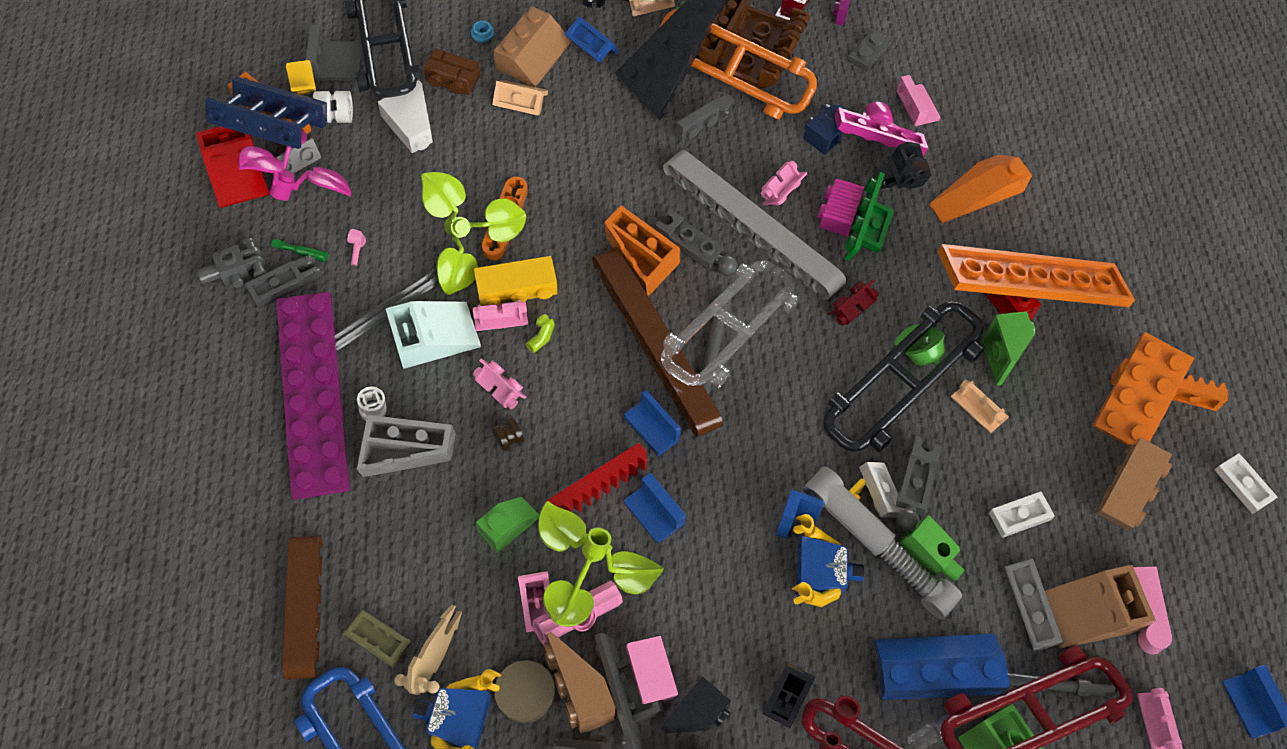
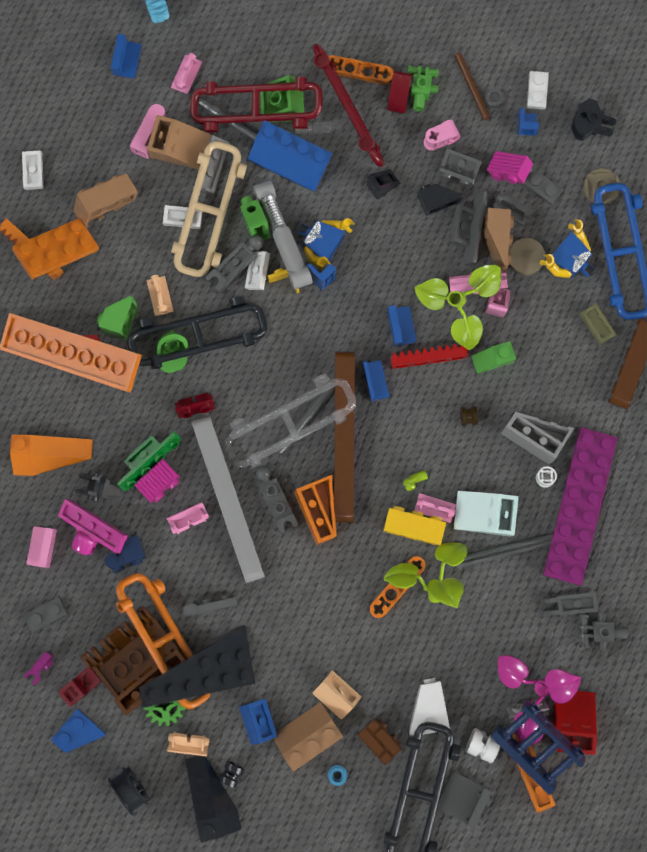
camera: 150 degrees left, 20 degrees up
green piece [271,239,328,262] -> none
yellow bracket [286,60,316,95] -> none
bright pink hand [347,229,366,266] -> none
tan piece [394,605,462,695] -> none
bright pink hinge [473,359,526,409] -> none
bright pink panel [626,636,678,705] -> none
none -> tan bar [171,141,247,277]

